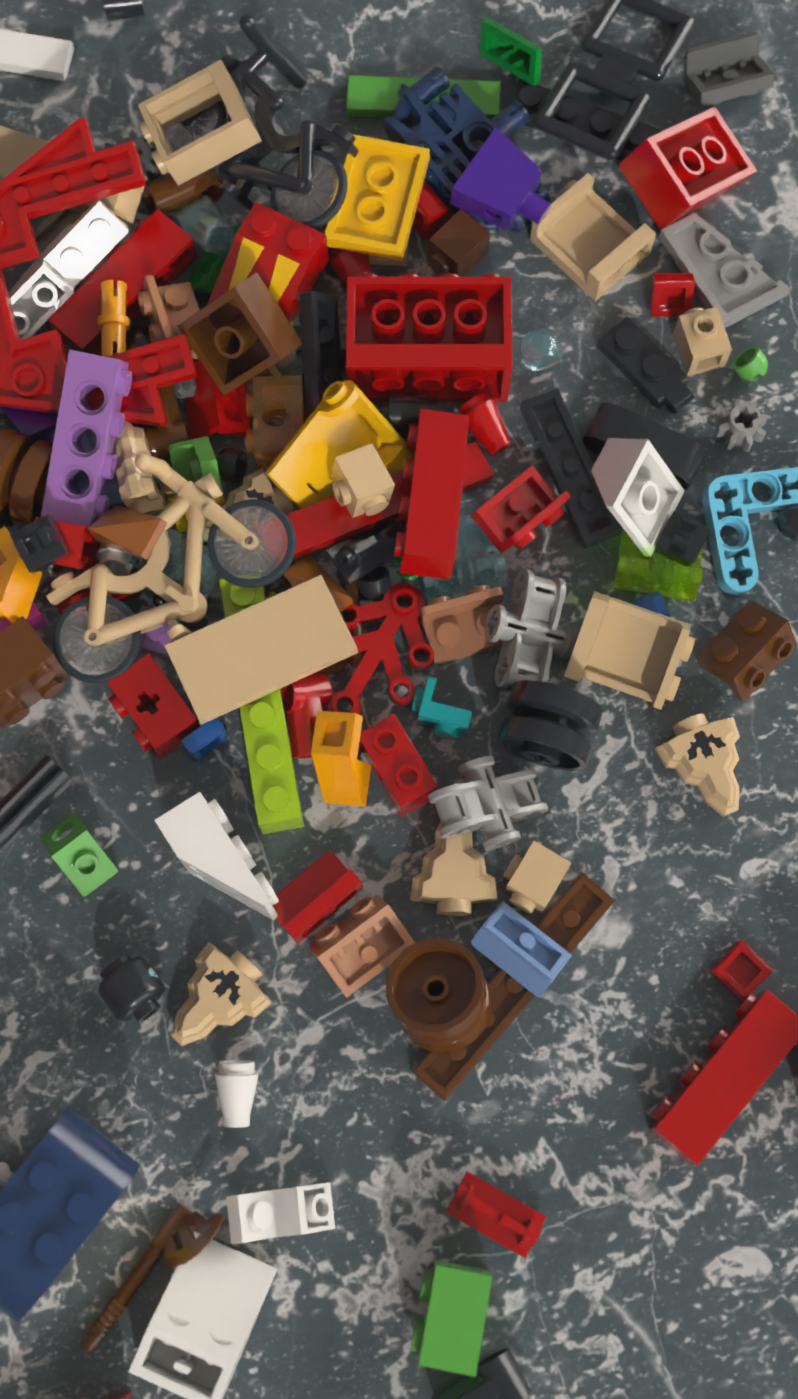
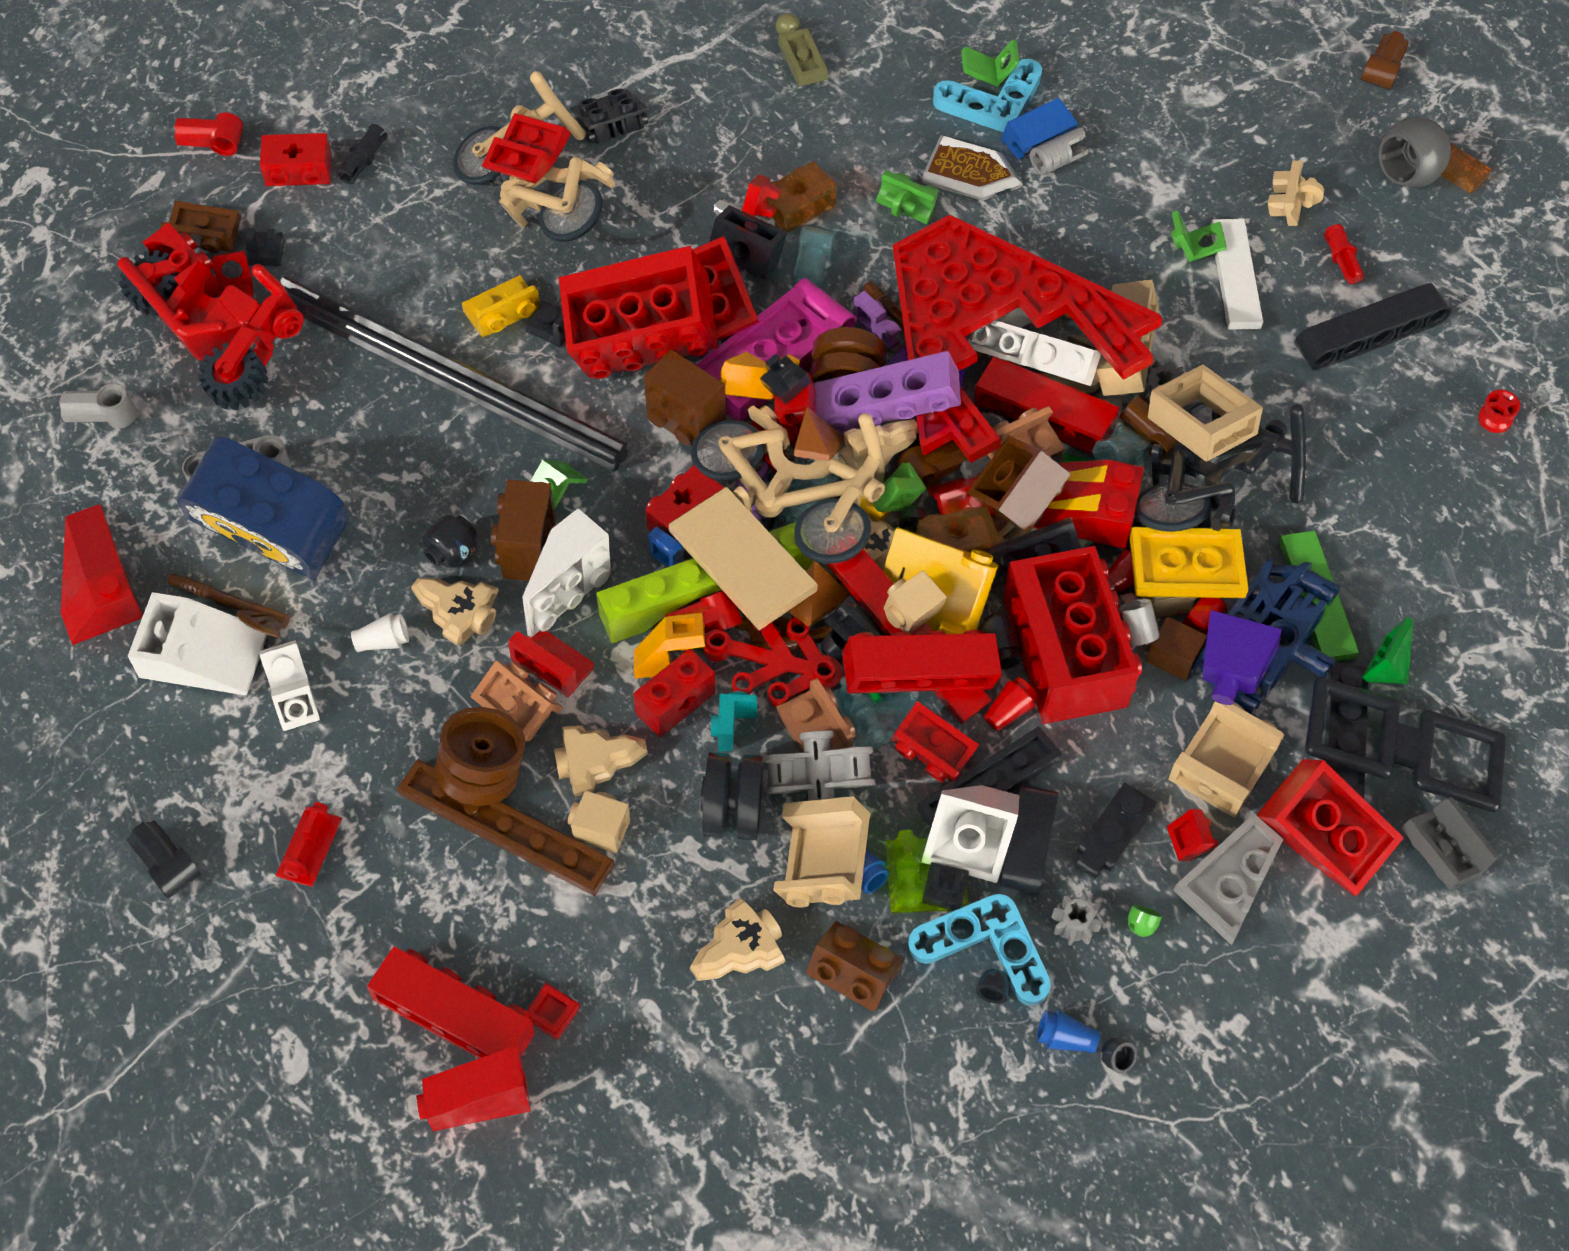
camera: 75 degrees right, 15 degrees down
light orange pin [97,280,130,357] -> none
bright green brick [411,1259,492,1377] -> none
light grey axle [428,756,549,851] -> none
medium blue slope [471,901,572,997] -> none
clear light blue tile [520,328,564,371] -> none
tan brick [673,307,732,376] -> none
none -> reddish brown brick [491,479,556,581]
none -> light grey piece [1118,592,1160,646]

